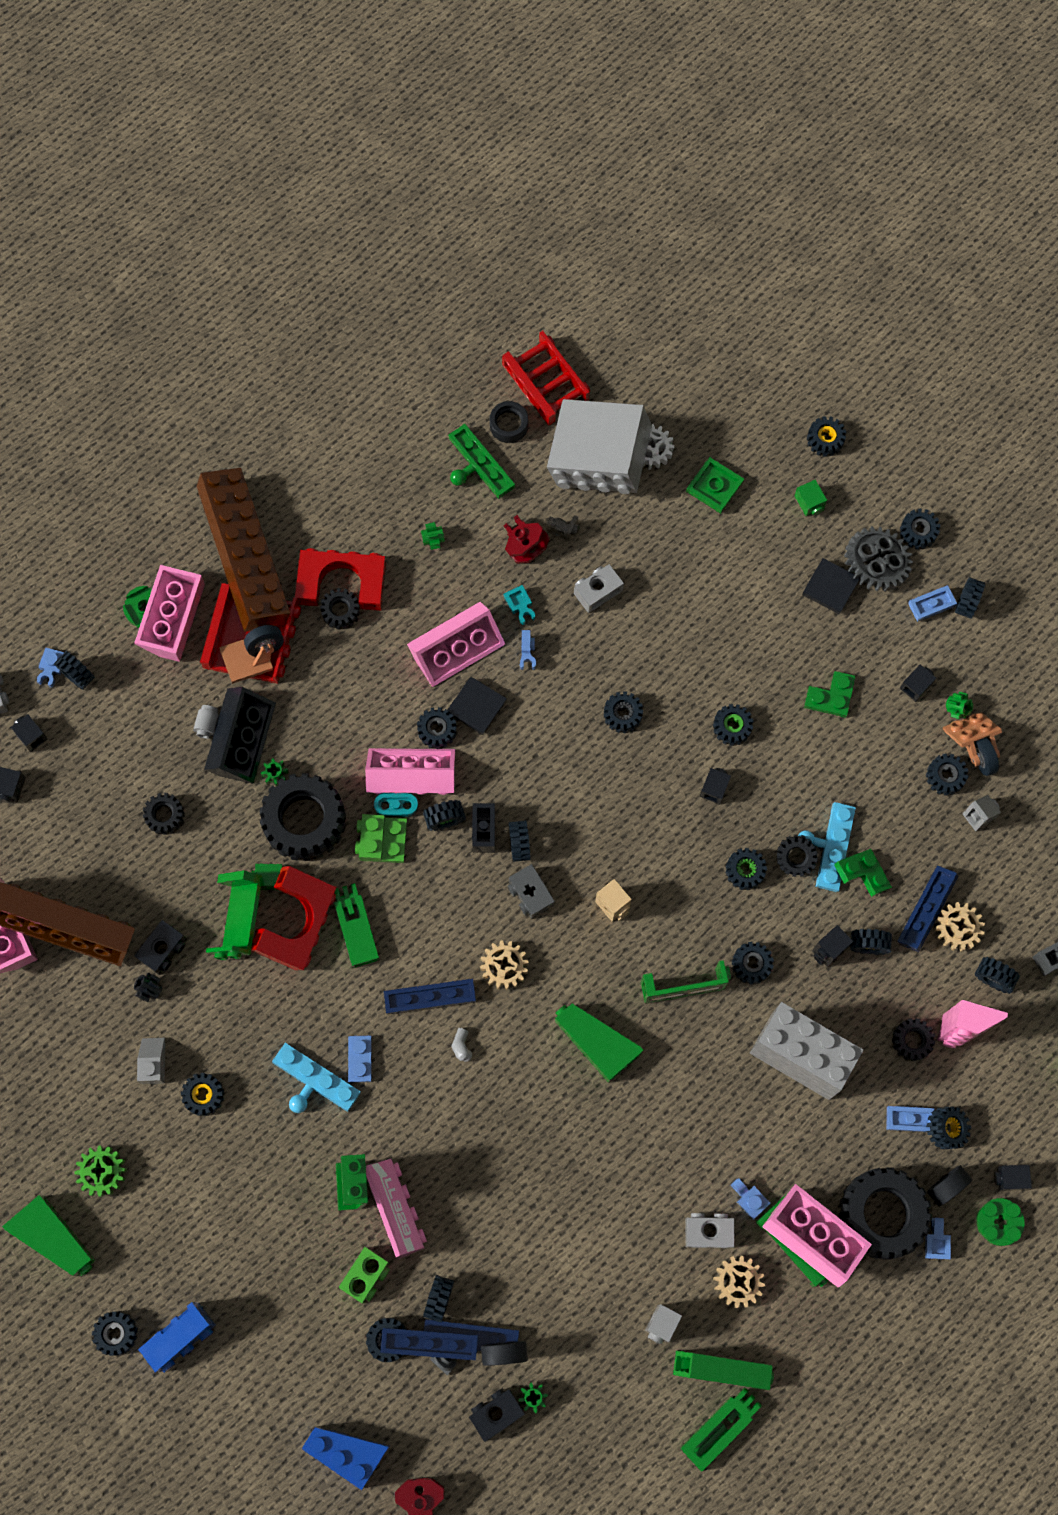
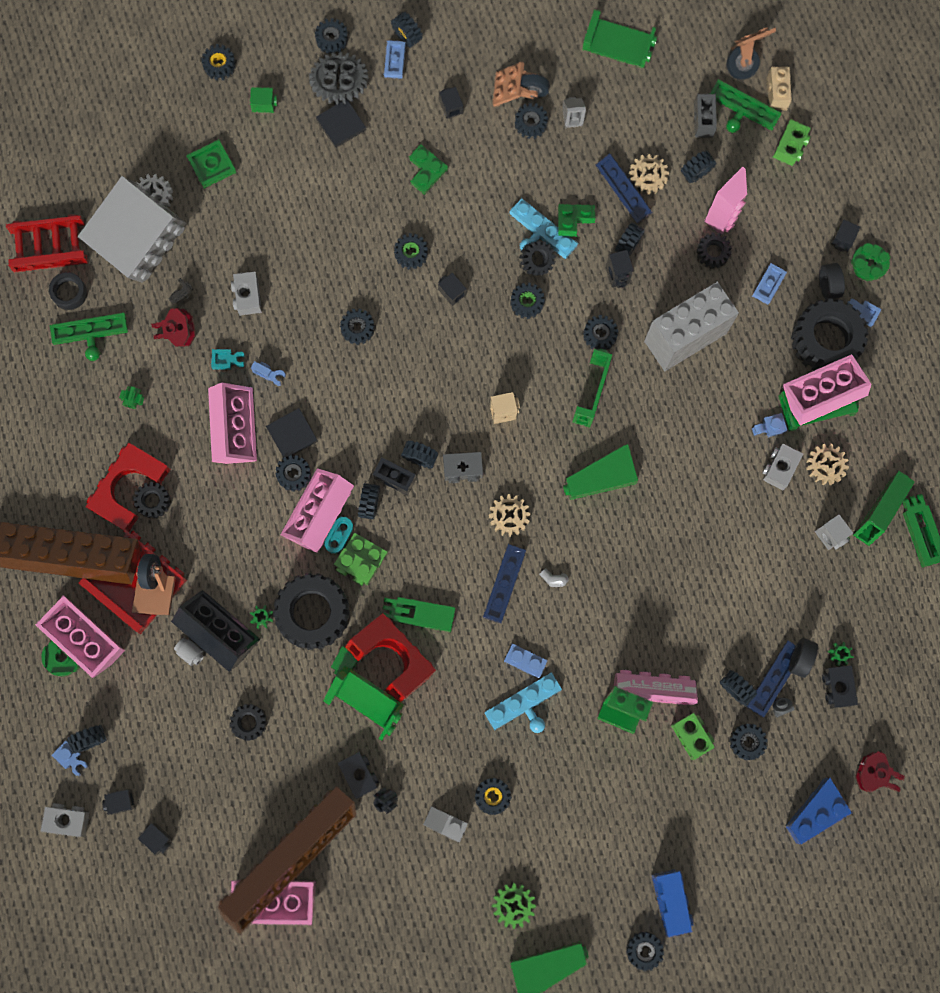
camera: 65 degrees left, 5 degrees up
dark blue plate [380,1328,478,1360] -> none
black bush [926,1106,971,1150] -> none
green gear [946,692,973,720] -> none

